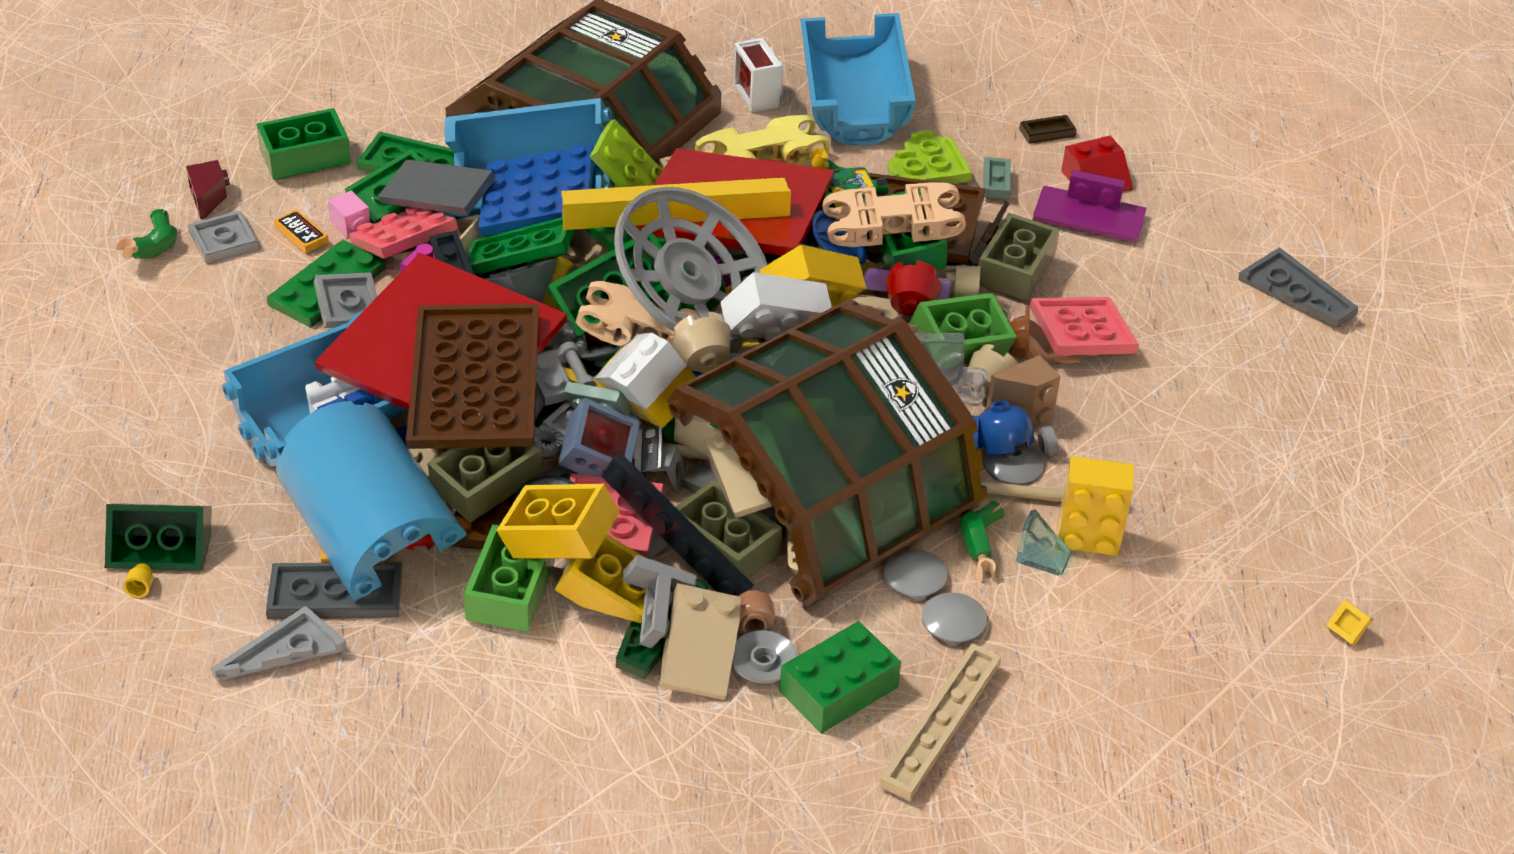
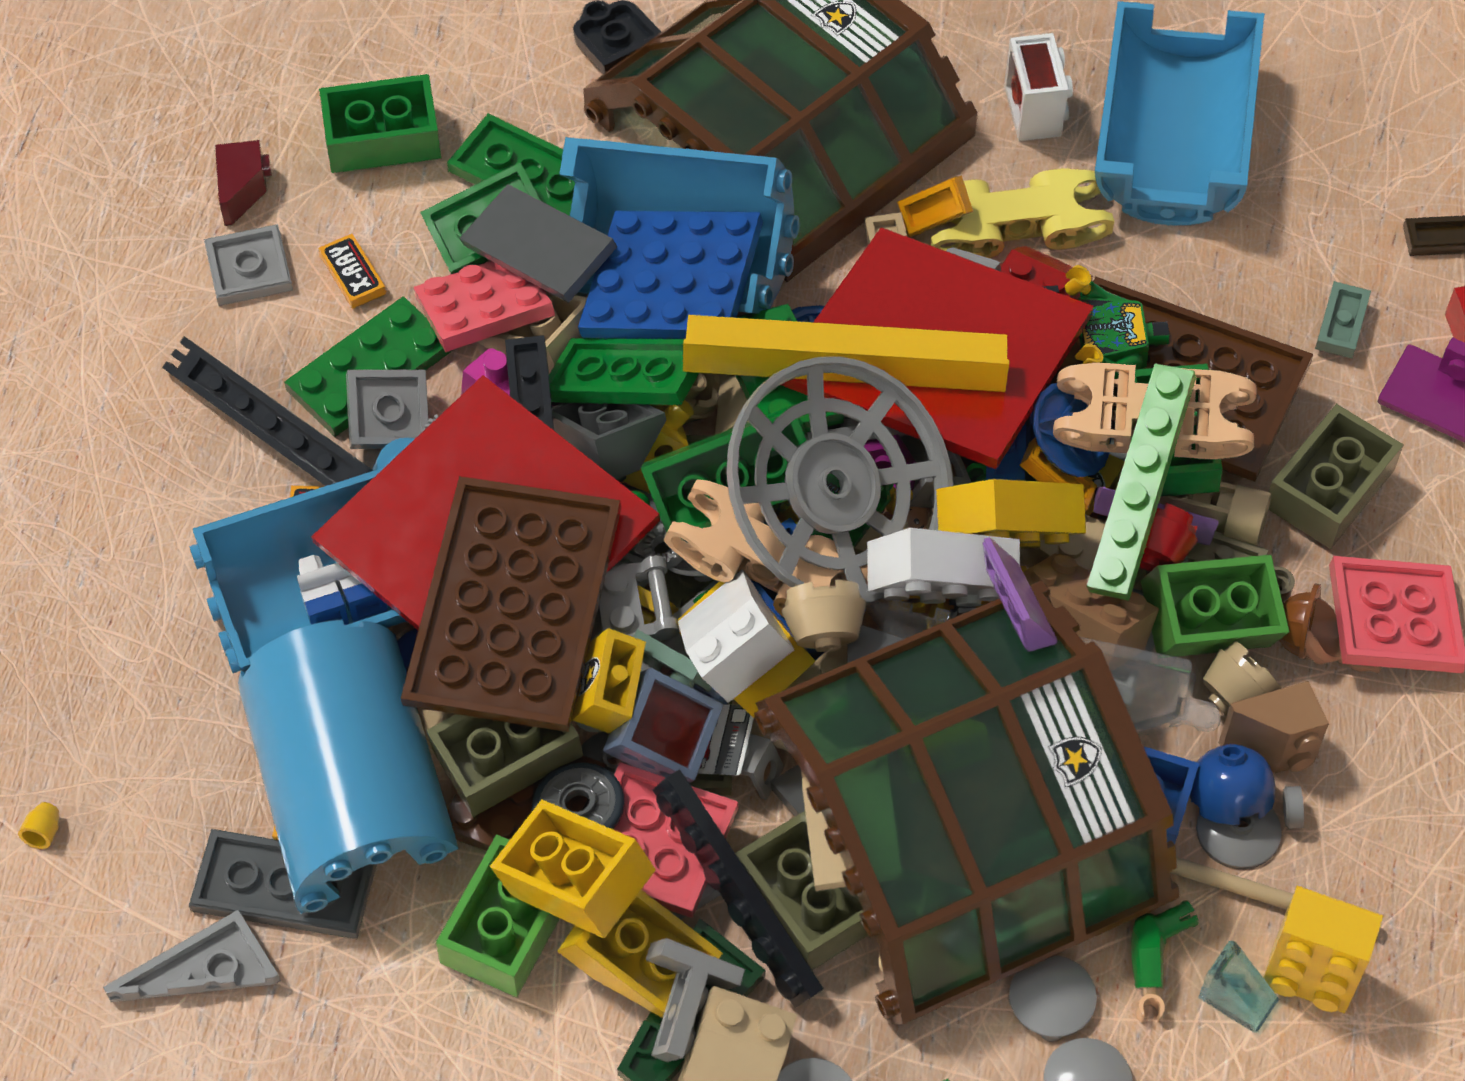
camera: 15 degrees right, 15 degrees up
dark green slope [104,503,212,571] -> none
green arm [116,209,178,259] -> none
bright pink brick [328,191,370,239] -> none
lime plate [589,119,663,188] -> none
nougat head [738,590,776,635] -> none
lime plate [887,130,972,184] -> none
dark brown animal [966,201,1009,266] -> none
none -> black hinge [162,336,374,486]
none -> yellow brick [572,628,646,734]
none -> black plate [573,0,661,74]
none -> light orange tile [897,176,974,237]
none -> medium lavender slope [982,537,1057,652]
none -> plate [1087,364,1196,601]

